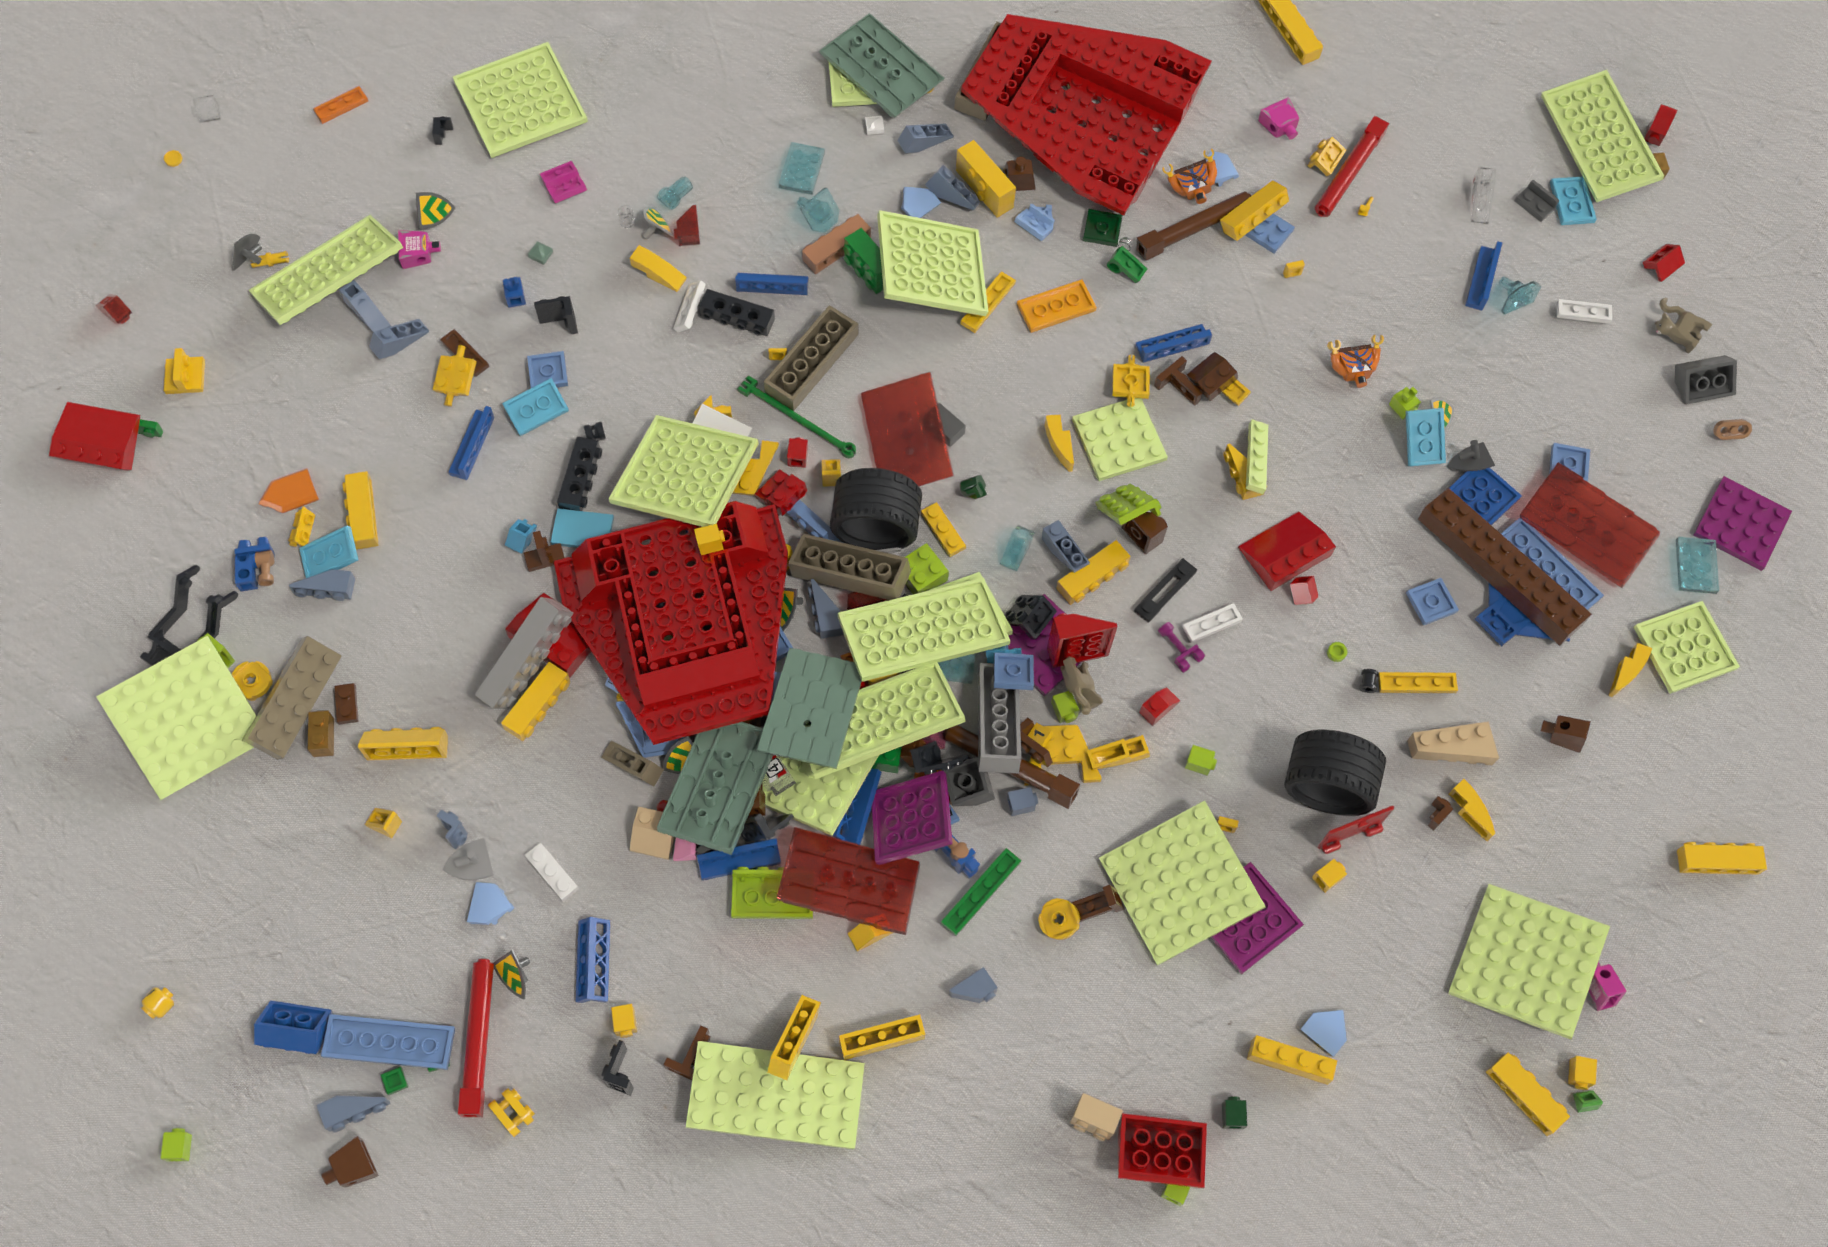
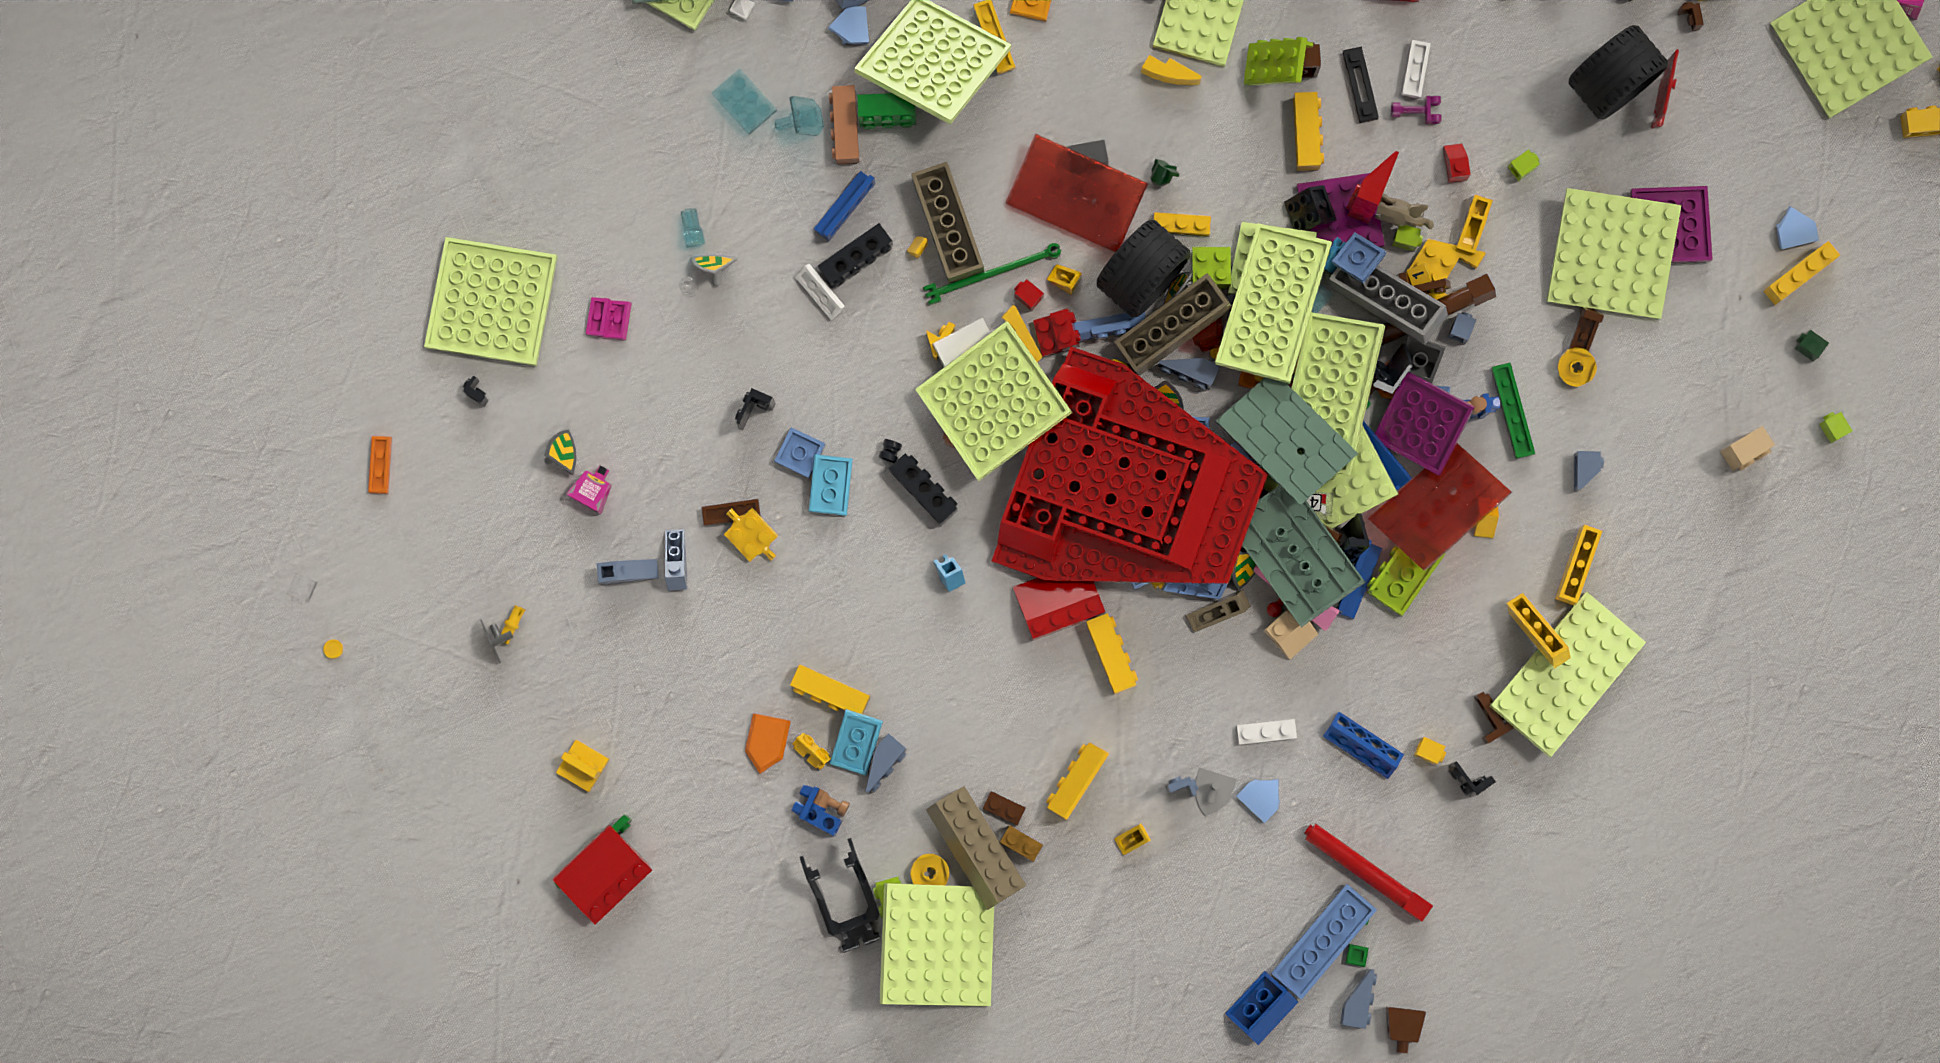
camera: 45 degrees left, 15 degrees up
clear red slope [95,294,132,324] -> none
yellowish green plate [249,215,403,325] -> none
blue fence [449,406,495,480] -> none
light grey brick [475,597,573,709] -> none
yellow brick [488,1088,535,1137] -> none
shield [493,950,530,1000] -> none
blue brick [502,277,526,308] -> none
reddish brown bracket [523,531,565,572] -> none
sand green tile [528,241,553,265] -> none
medium azure tile [551,508,614,548] -> none
yellow slope [630,245,687,292] -> none
clear red slope [674,205,700,246] -> none
yellow brick [694,524,725,555] -> none
clear light blue slope [1000,525,1035,571] -> none
sand blue slope [1042,520,1090,573] -> none
red slope [1118,1113,1207,1189] -> none
yellow tile [1217,816,1239,833] -> none
yellow brick [1312,859,1347,893] -> none

